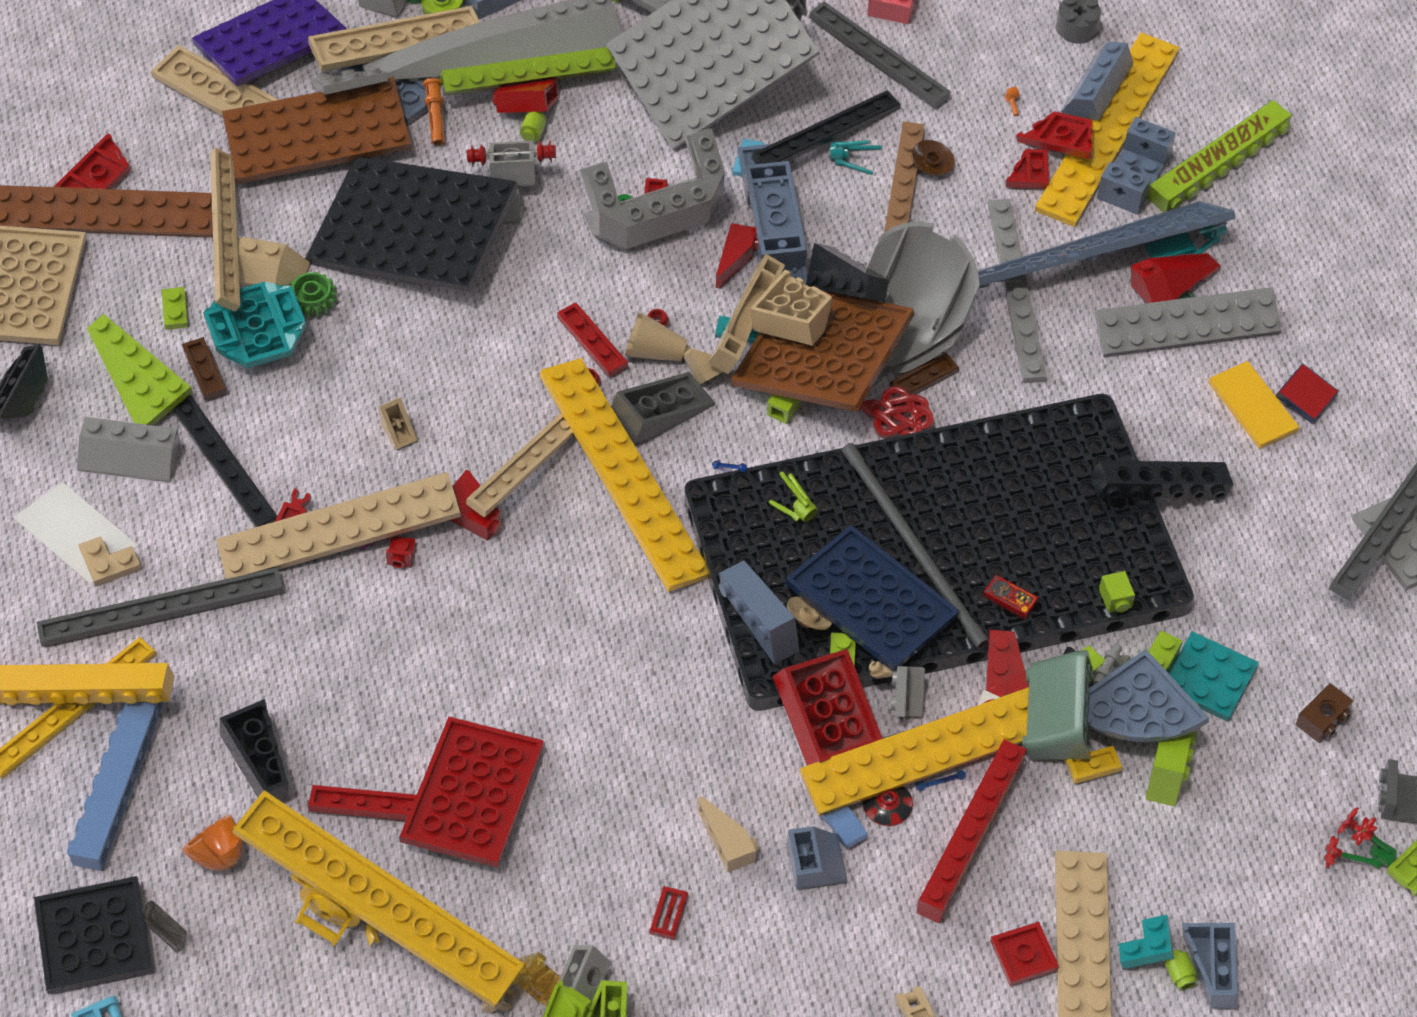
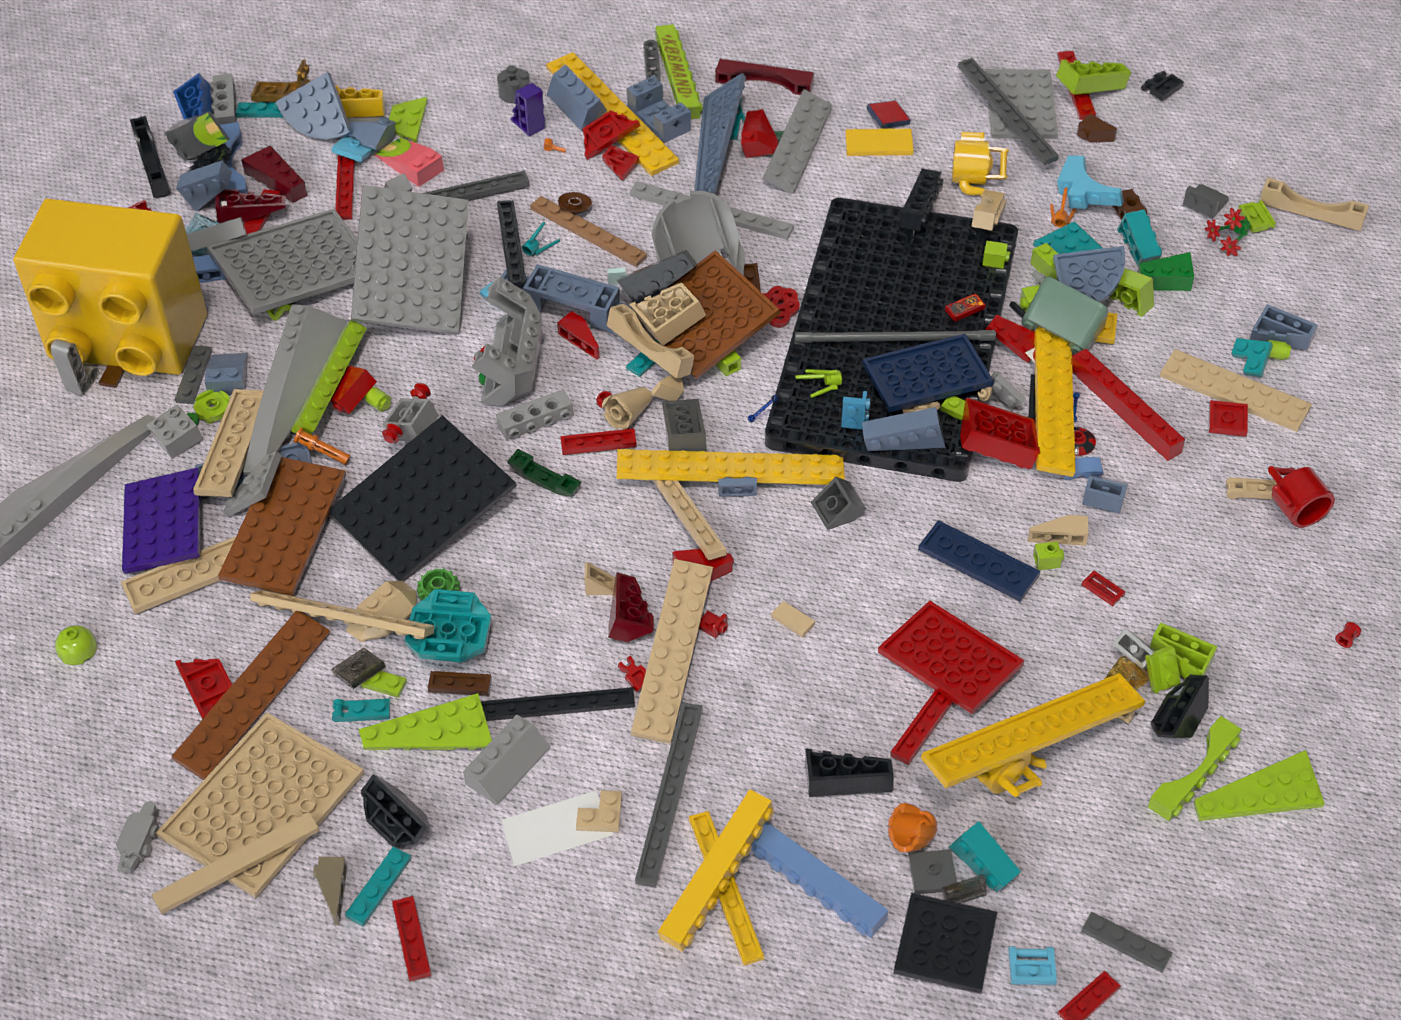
camera: 60 degrees left, 5 degrees down
none -> lime cylinder [55,625,97,665]
none -> clear smoke tile [331,648,386,689]
none -> teal plate [332,698,391,722]
none -> light grey brick [496,389,574,441]
none -> dark green slope [507,449,582,497]
none -> dark purple wedge [510,83,546,137]
none -> light aqua tile [608,268,626,285]
none -> dark red wedge [608,572,654,642]
none -> dark grey beam [643,40,661,82]
none -> dark red arch [715,58,814,95]
none -> sand blue bracket [718,477,757,497]
none -> tan tile [771,601,815,638]
none -> dark grey slope [811,477,867,530]
none -> dark azure bracket [841,391,870,429]
none -> dark grey plate [908,849,958,894]
none -> dark blue plate [918,520,1040,602]
none -> teal wedge [948,821,1021,892]
none -> yellow piece [952,132,1009,196]
none -> tan arch [972,190,1007,230]
none -> lime brick [1033,541,1064,570]
none -> orange plant [1050,187,1077,227]
none -> medium azure arch [1057,155,1123,209]
none -> teal wedge [1117,209,1162,267]
none -> green wedge [1137,252,1194,291]

